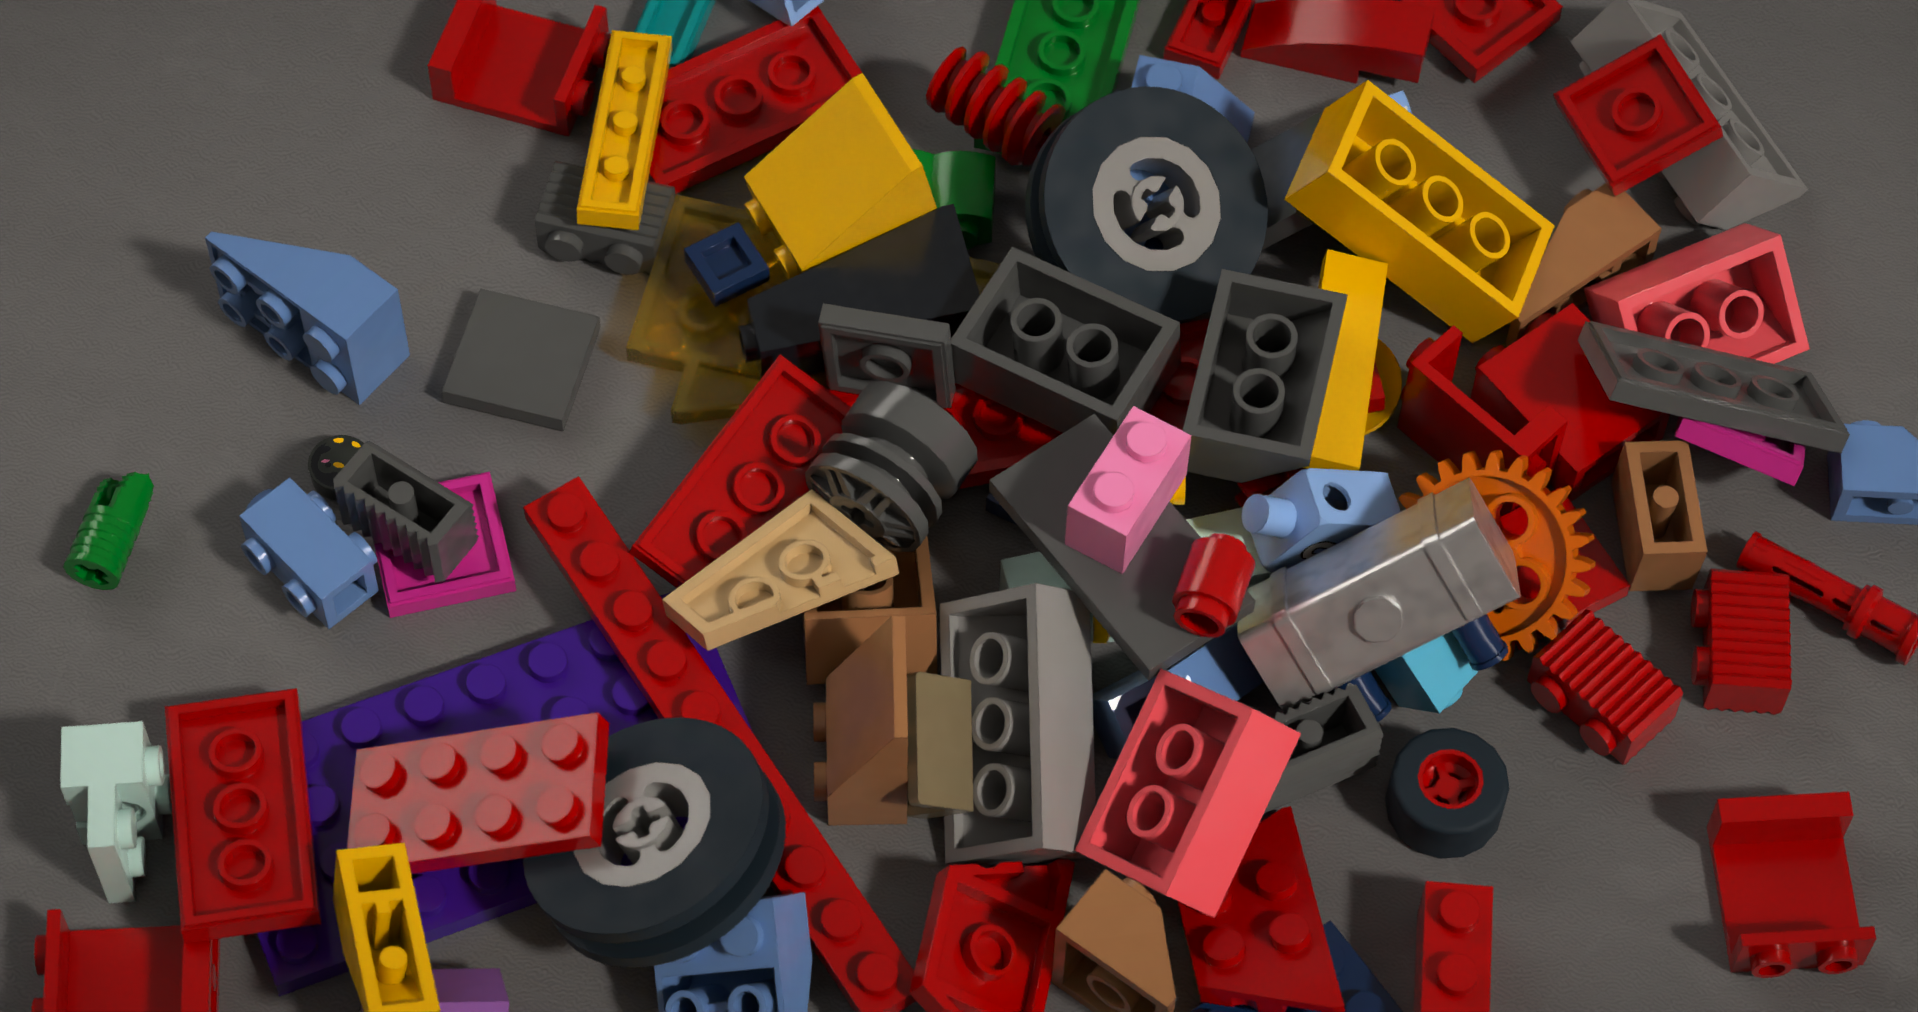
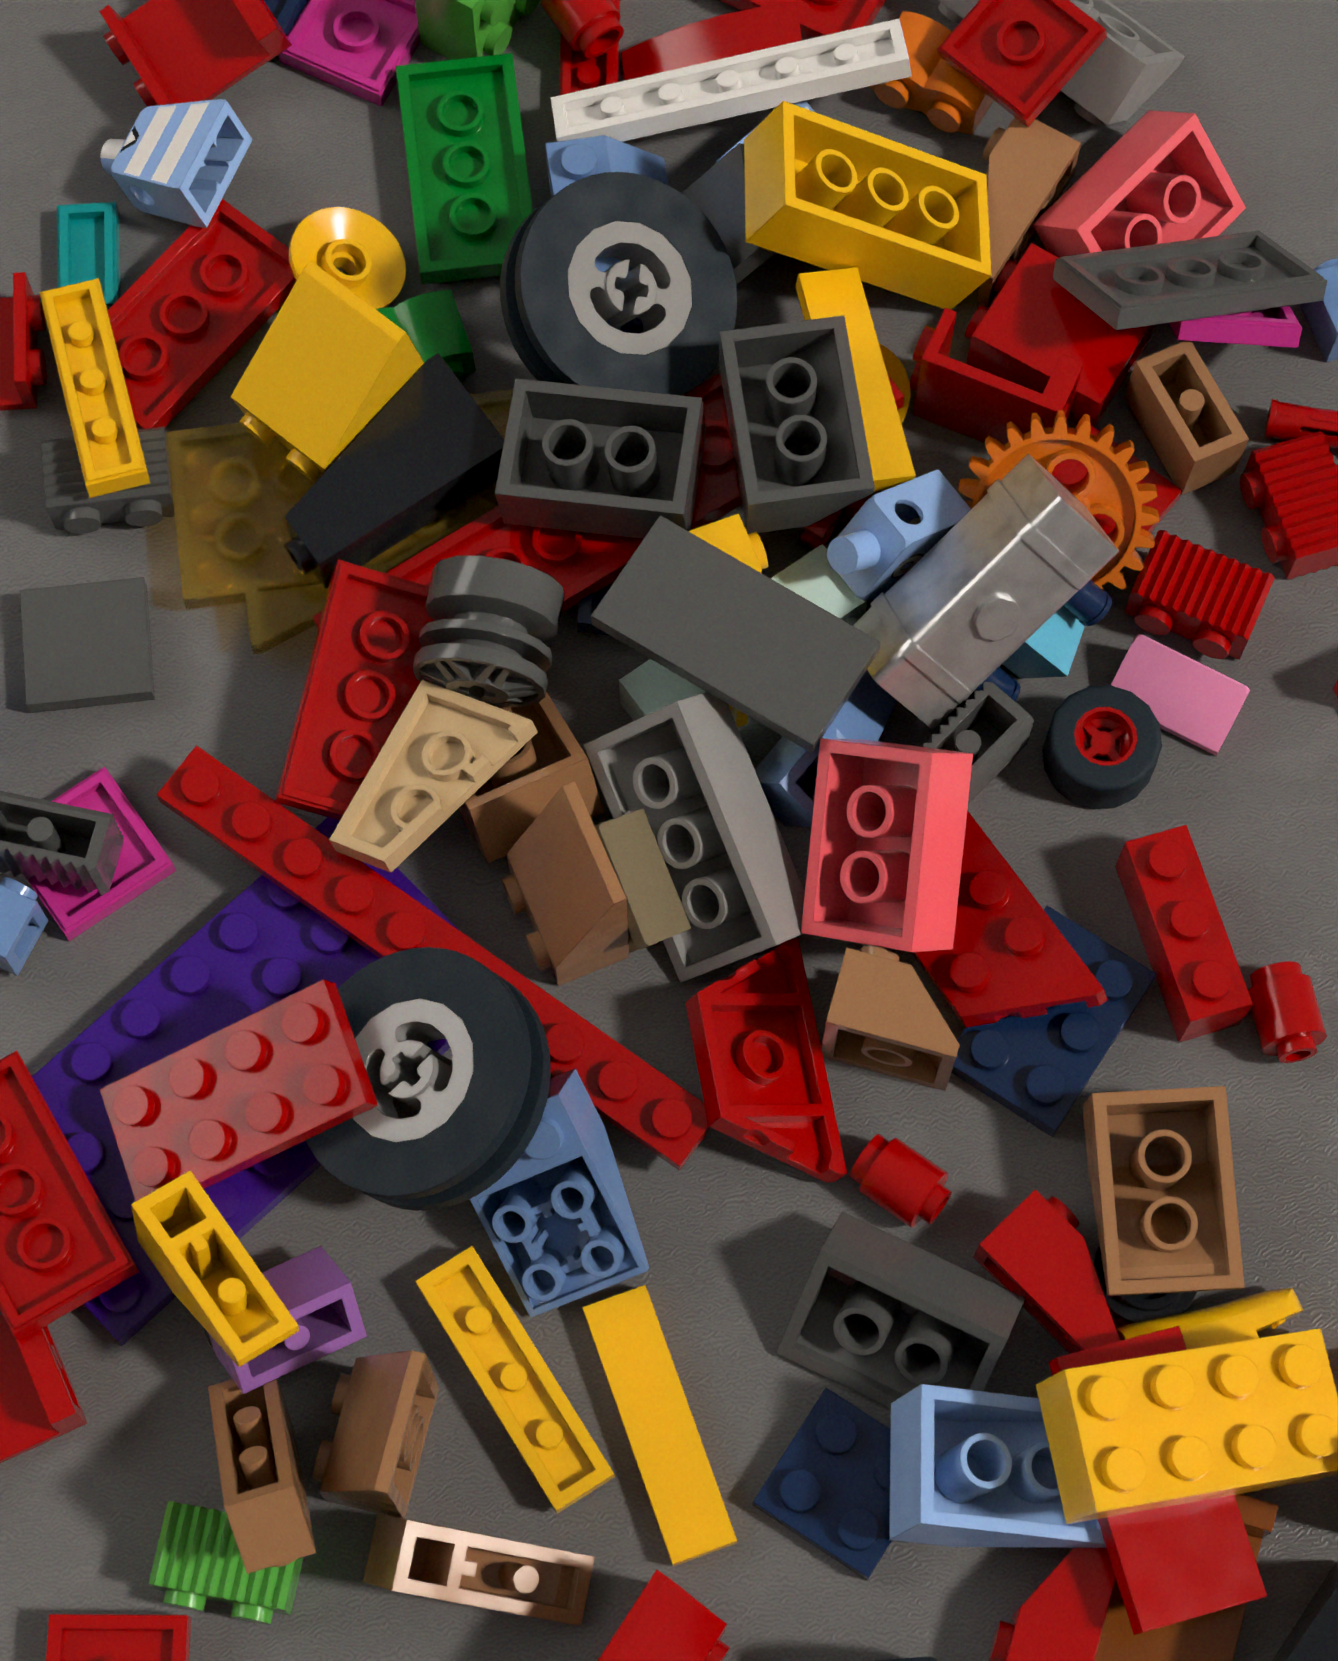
camera: 20 degrees left, 10 degrees up
dark blue plate [684,222,770,308] -> none
dark grey tile [818,303,956,409] -> none
red piece [926,47,1066,167] -> none
bright pink brick [1065,406,1192,574] -> none
red brick [1172,533,1255,638] -> none
none -> yellow dish [289,207,406,309]
none -> white plate [551,19,912,142]
none -> orange brick [869,11,993,135]
none -> bright pink slope [1111,634,1250,756]

